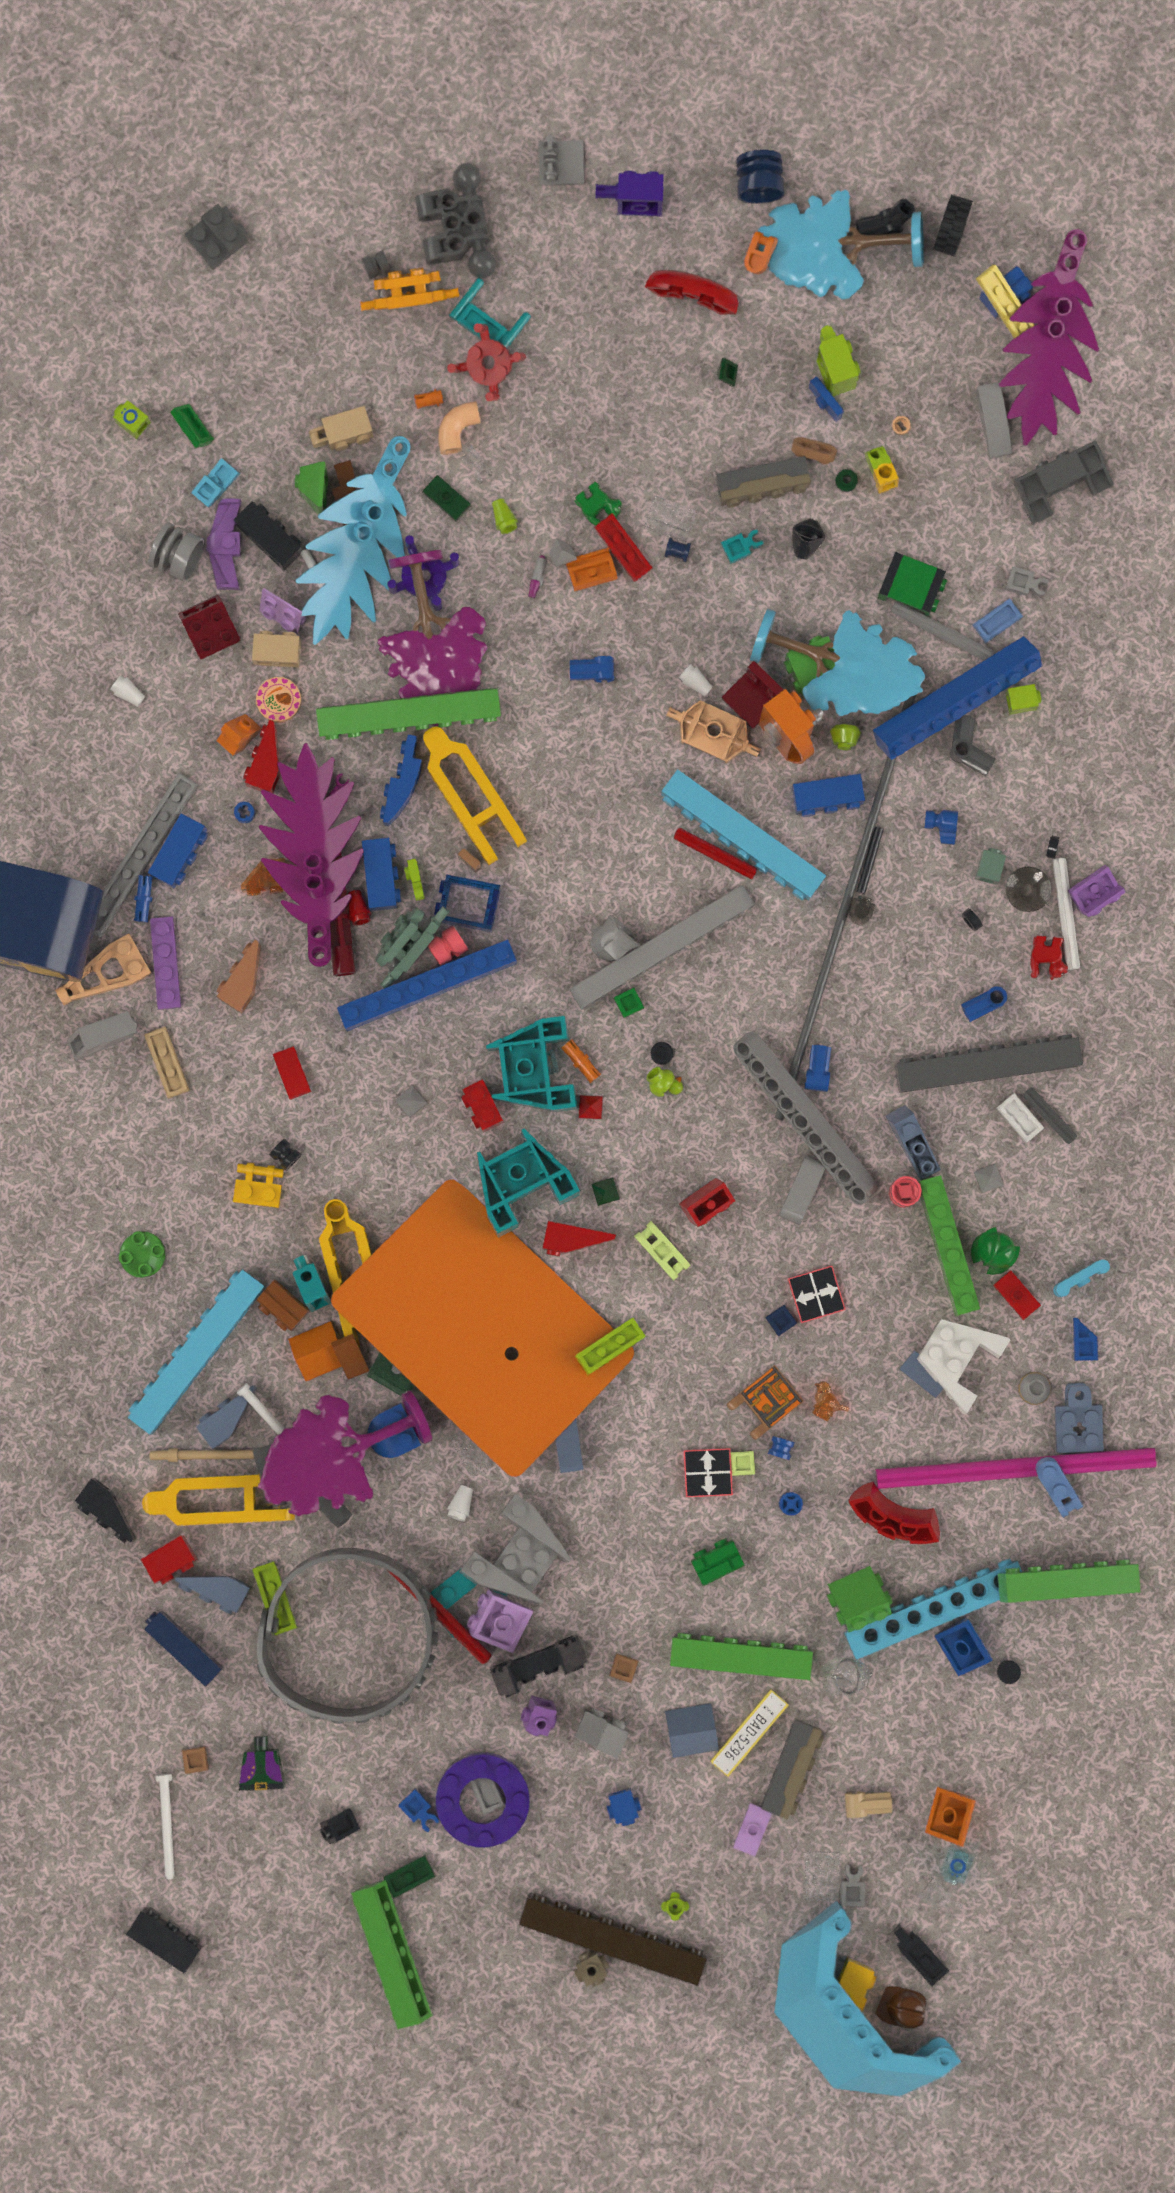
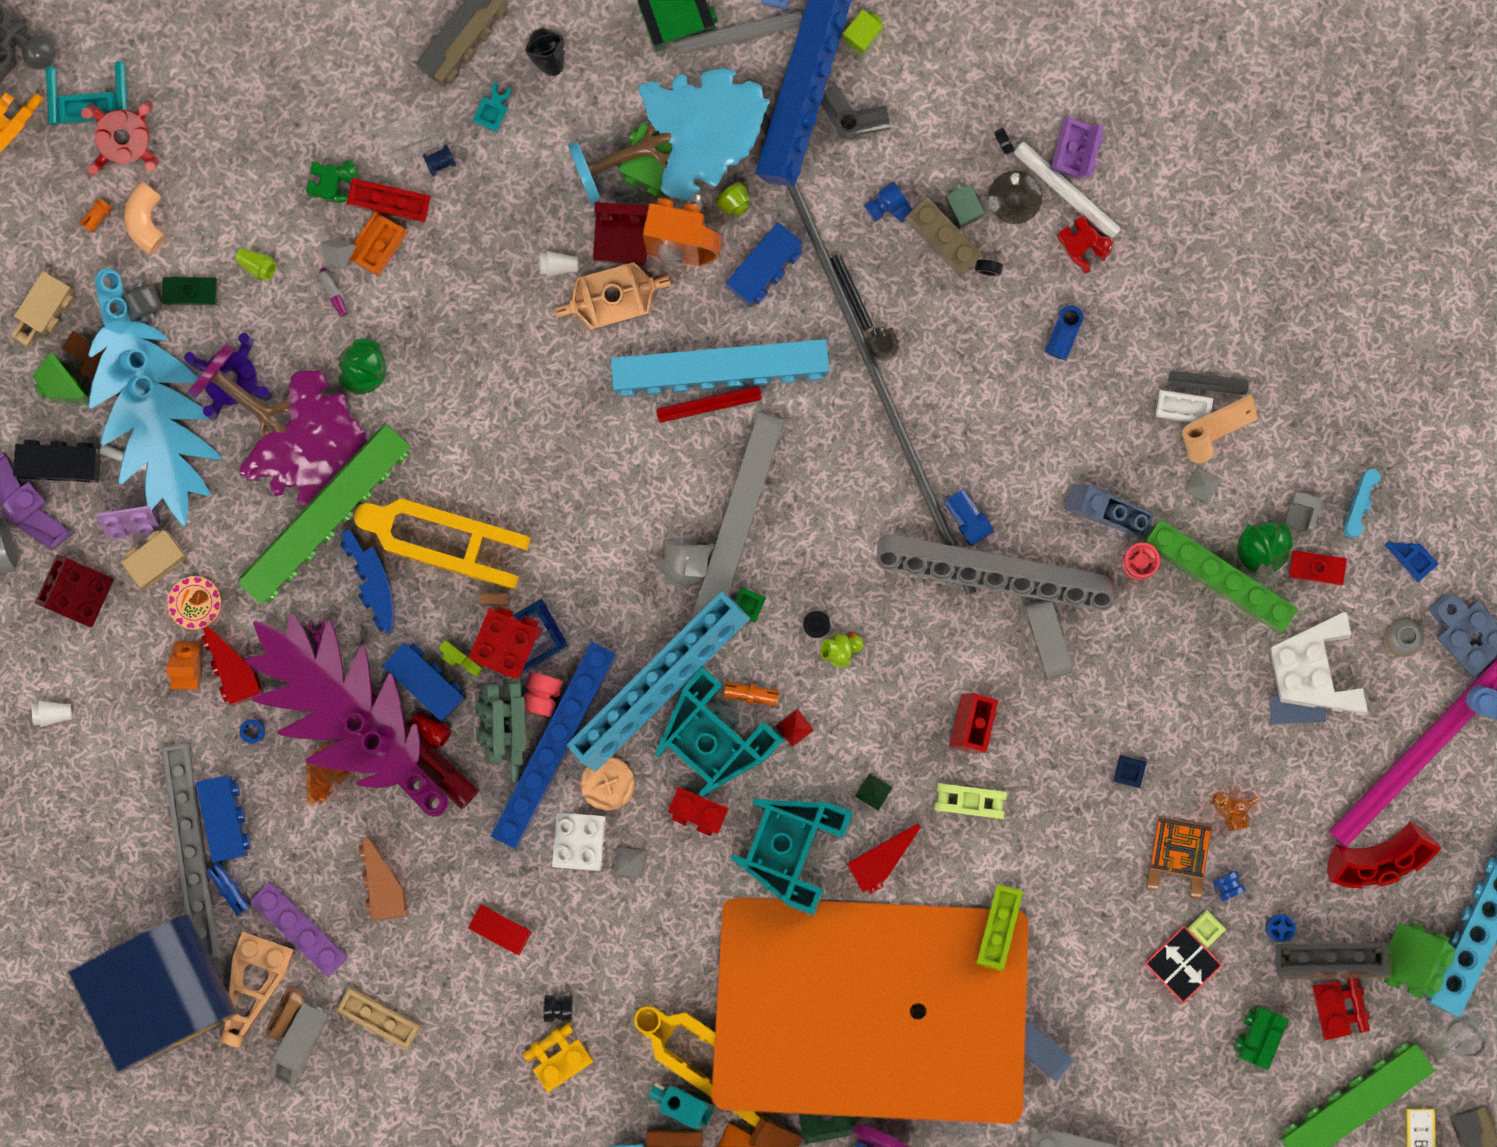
camera: 35 degrees left, 0 degrees up
blue piece [570,656,614,683] -> none
black tile [788,1266,846,1323] -> none
dark grey brick [895,1034,1083,1093] -> none
none -> dark grey head [122,281,162,322]
none -> medium nougat plate [266,986,304,1041]
none -> green helmet [338,339,386,394]
none -> red bracket [469,605,543,679]
none -> white hinge [552,813,607,871]
none -> medium azure brick [567,591,751,772]
none -> light nougat tile [580,757,635,811]
none -> dark tan brick [903,197,983,276]
none -> light nougat door [1182,395,1258,463]
none -> dark grey piece [1276,942,1391,979]
none -> light grey panel [1284,492,1322,533]
none -> red plate [1311,978,1370,1040]

